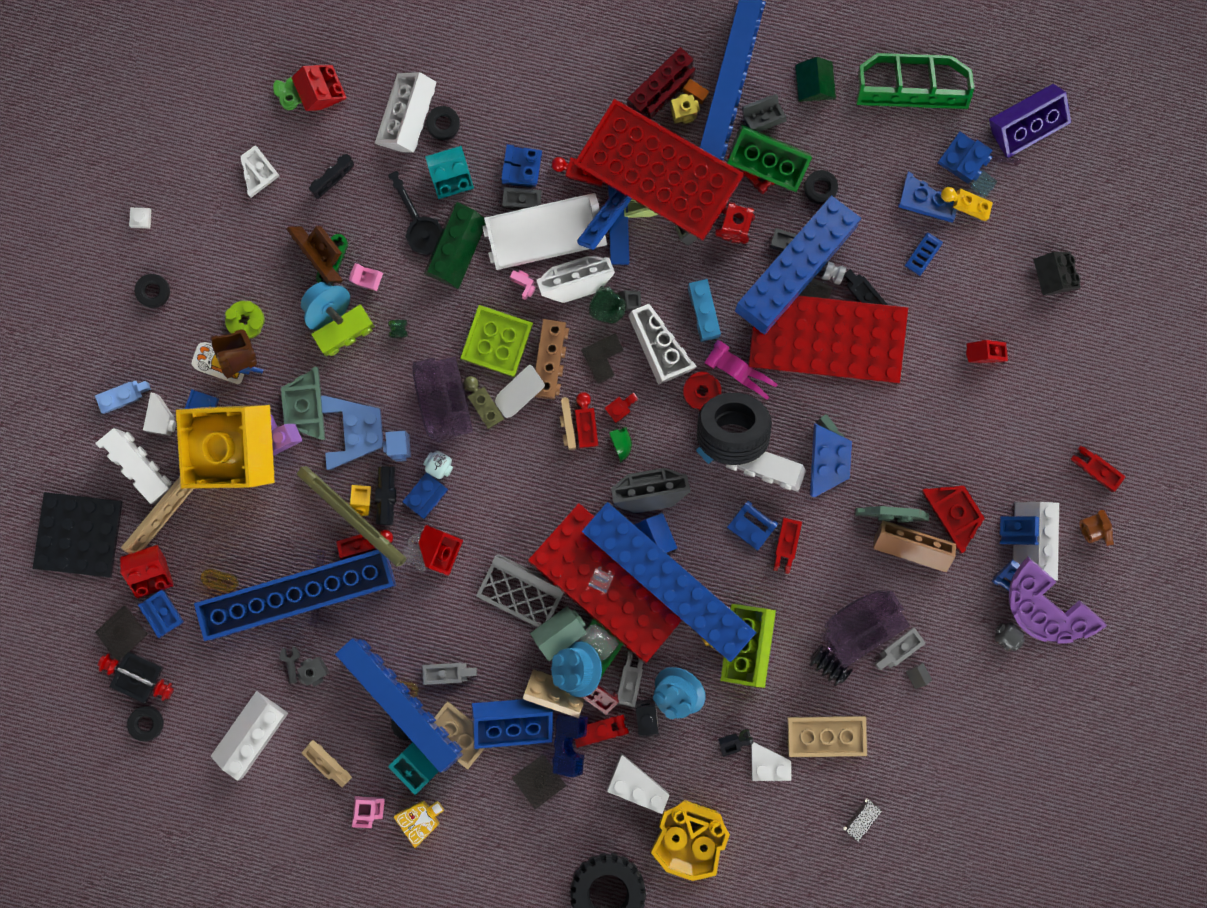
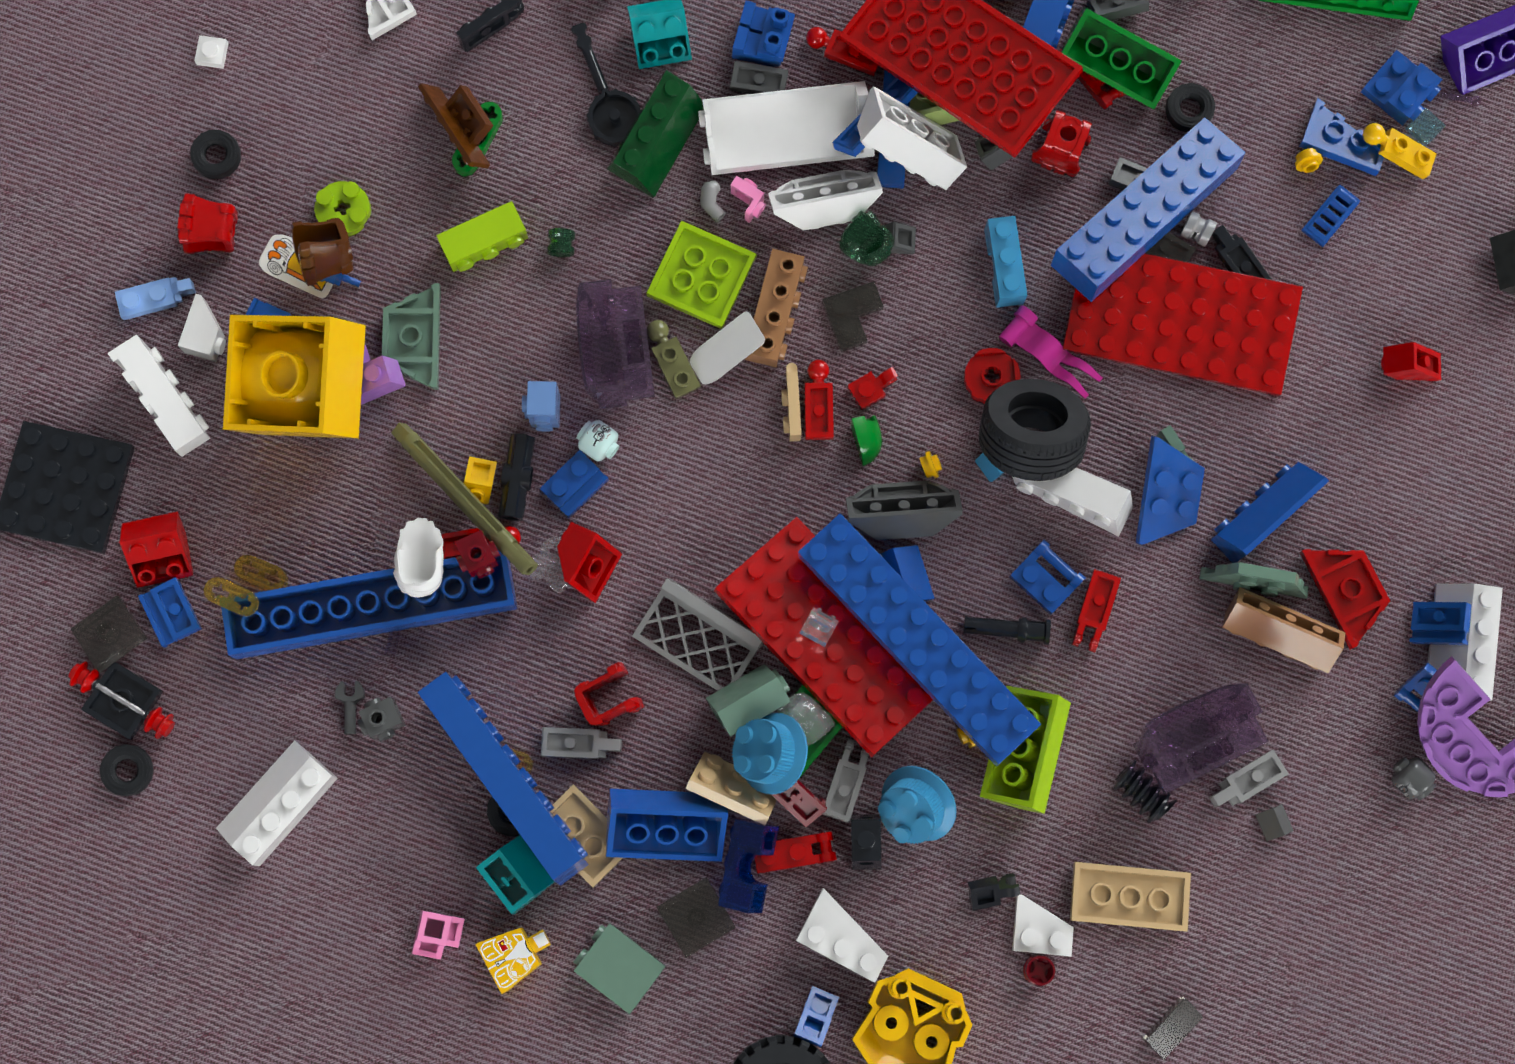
camera: 10 degrees right, 5 degrees down
tan tile [121,477,194,554] -> none
dark azure piece [301,282,350,330] -> none
tan hinge [302,740,352,787] -> none
medium blue wing [321,396,383,470] -> none
bright pink bracket [349,263,383,291] -> none
white wedge [628,304,697,385] -> none
none -> red piece [177,193,238,254]
none -> clear yellow beam [204,577,259,617]
none -> white hair [393,518,444,598]
none -> dark red brick [455,530,500,578]
none -> sand green brick [573,923,666,1015]
none -> red piece [574,662,645,726]
none -> light grey arm [700,180,726,222]
none -> slope [793,986,839,1047]
none -> white slope [857,86,967,190]
none -> yellow plate [920,451,942,478]
none -> black pin [963,616,1051,645]
none -> dark red wheel [1022,956,1055,986]
none -> blue slope [1211,462,1329,563]
none -> yellow plate [1295,148,1323,173]

